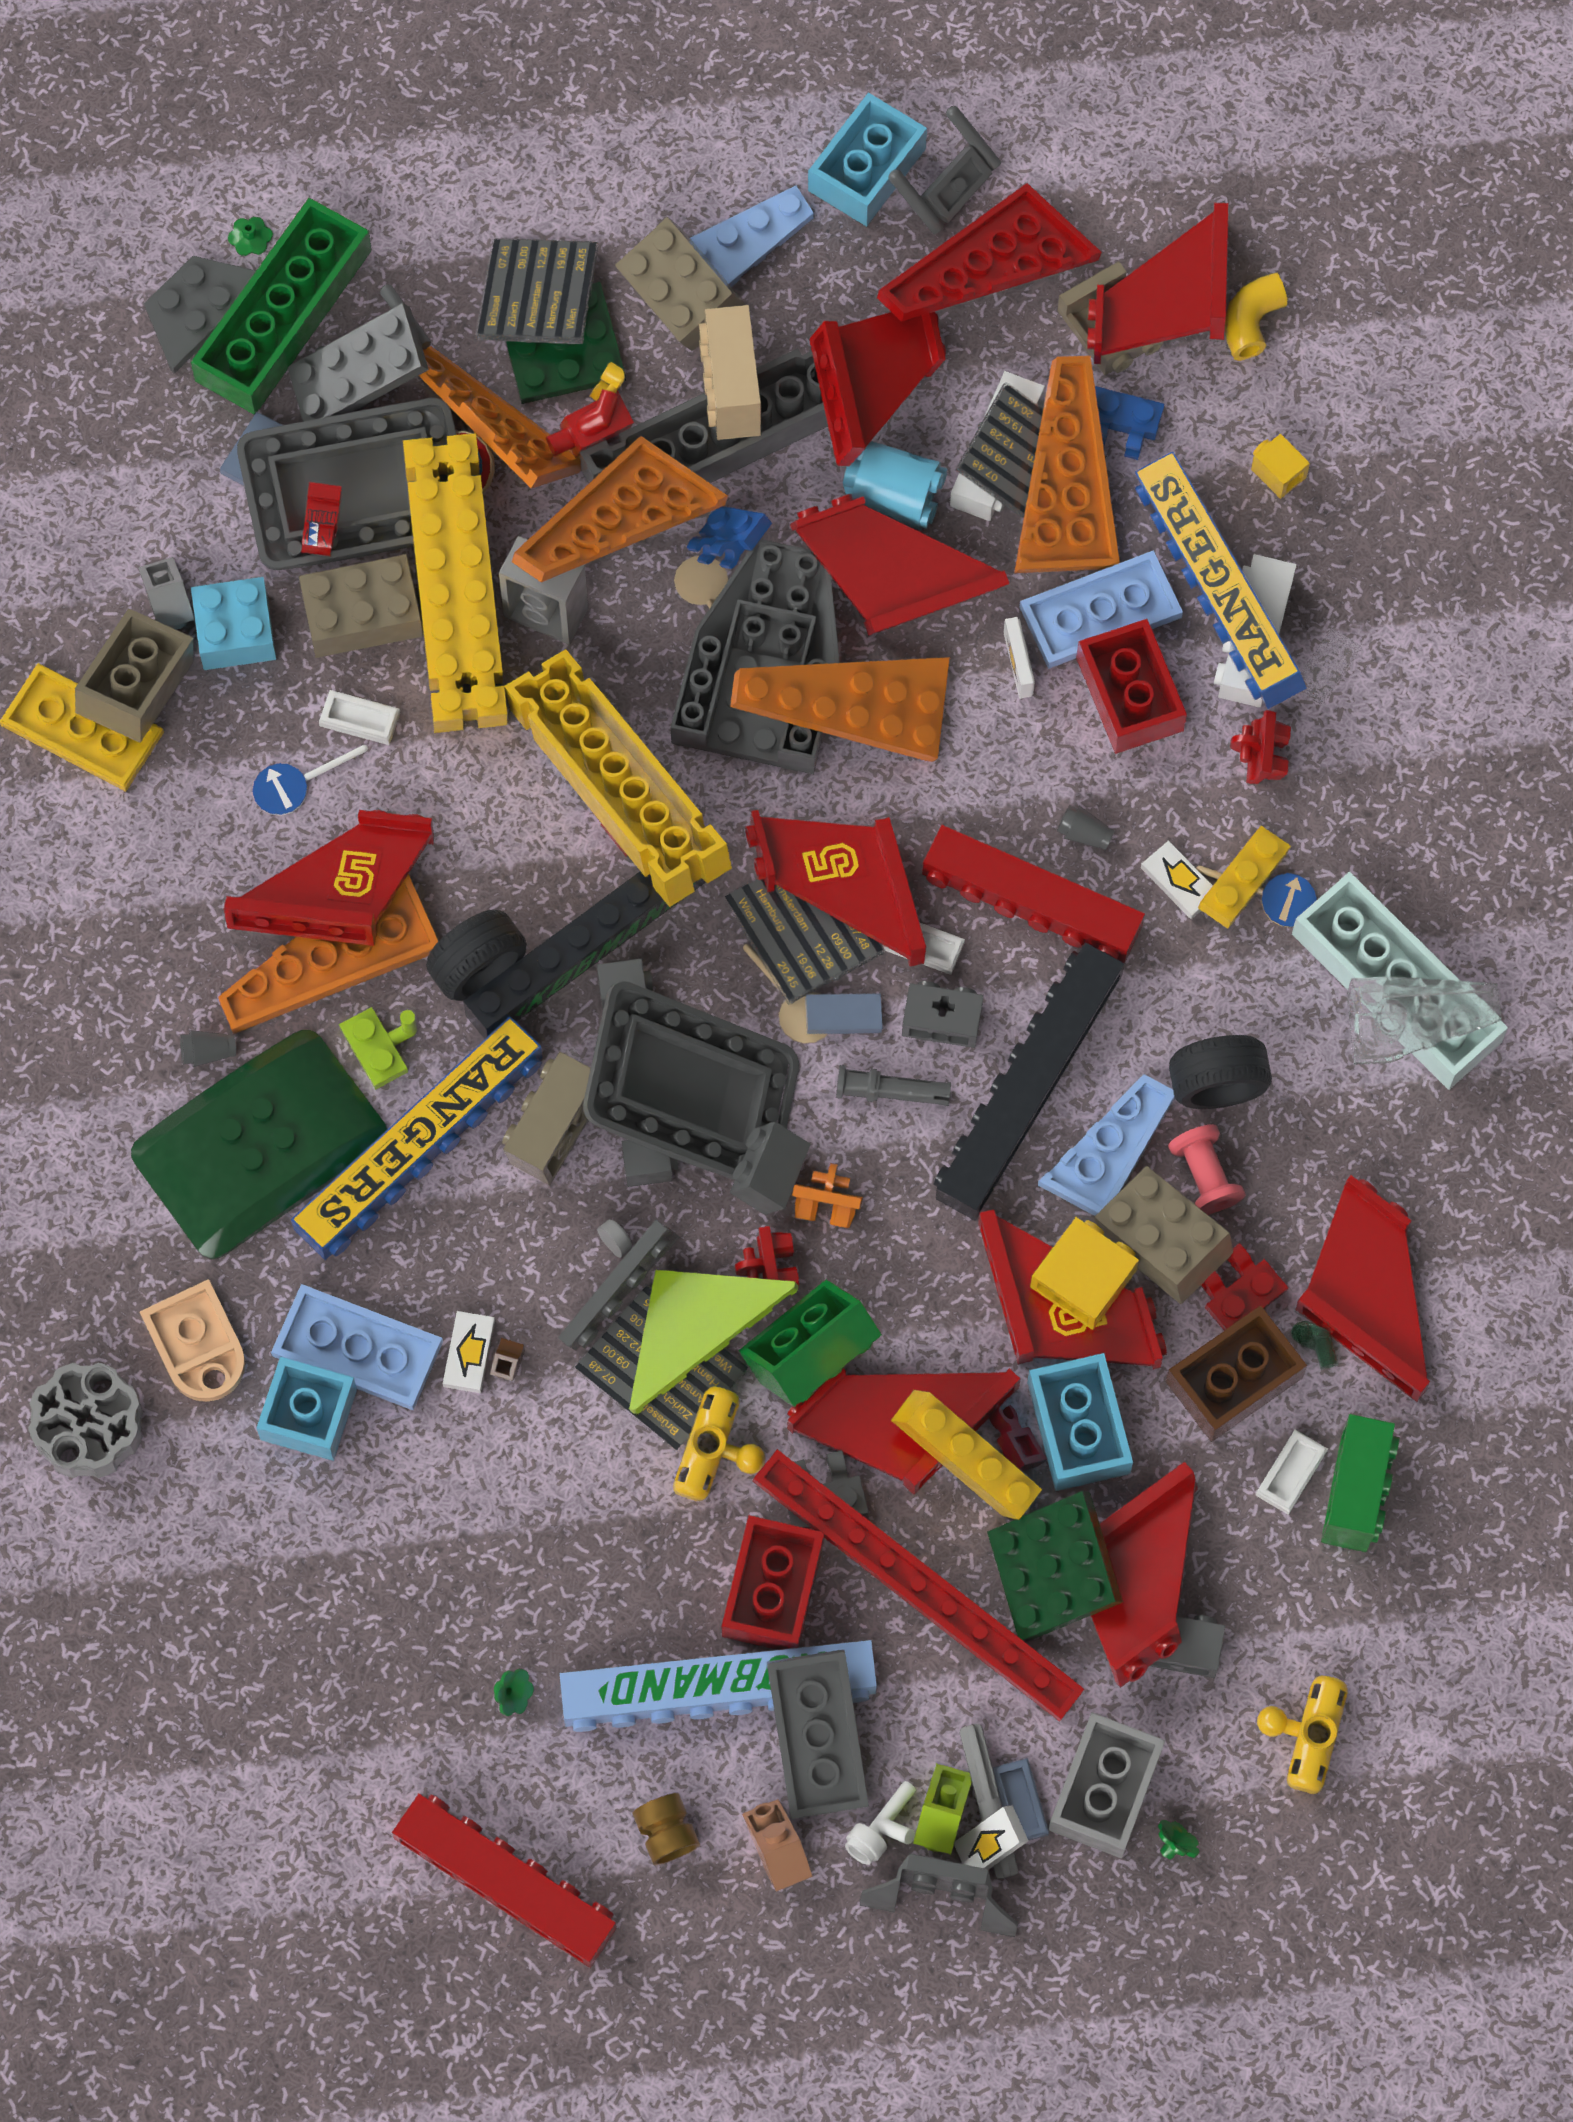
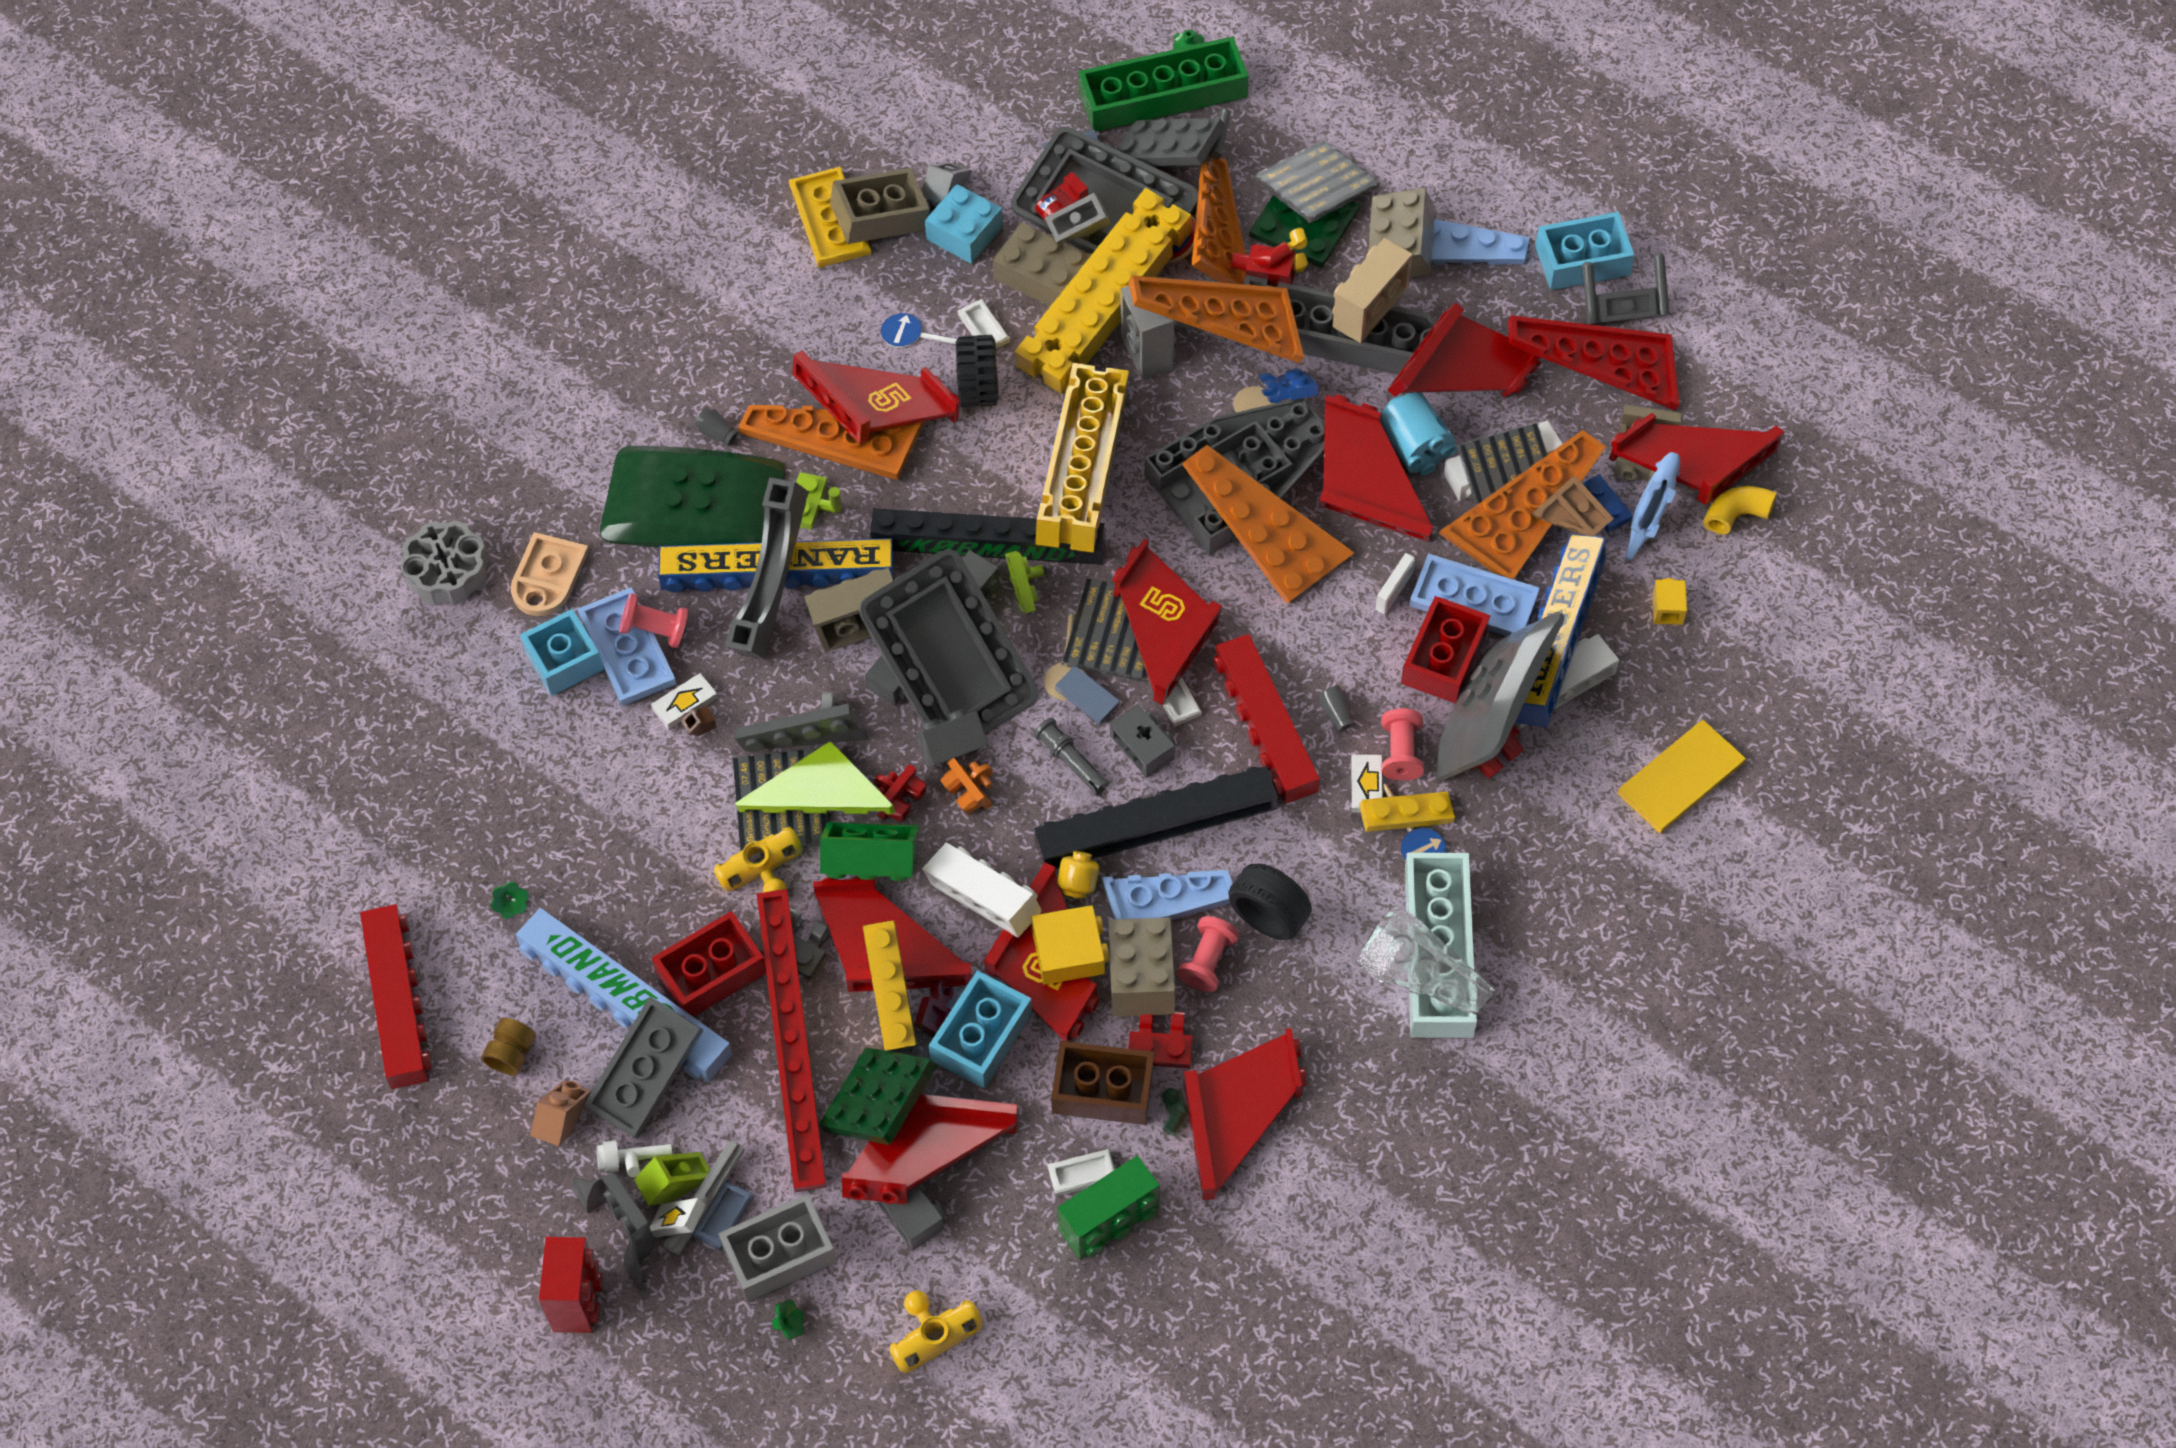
camera: 45 degrees right, 10 degrees down
dark grey wing [144,256,256,374] -> none
black tyre [426,909,527,1001] -> none
none -> red brick [539,1236,603,1333]
none -> coral piece [619,593,688,648]
none -> dark grey arch [725,477,809,660]
none -> white brick [922,842,1042,937]
none -> black tyre [956,335,999,407]
none -> lime plate [1005,551,1044,614]
none -> light grey slope [1045,193,1111,243]
none -> yellow head [1057,851,1099,898]
none -> coral piece [1381,708,1424,780]
none -> dark grey wedge [1435,611,1565,781]
none -> medium nougat wing [1532,475,1614,537]
none -> yellow tile [1617,719,1746,834]
none -> light blue animal [1625,452,1680,561]

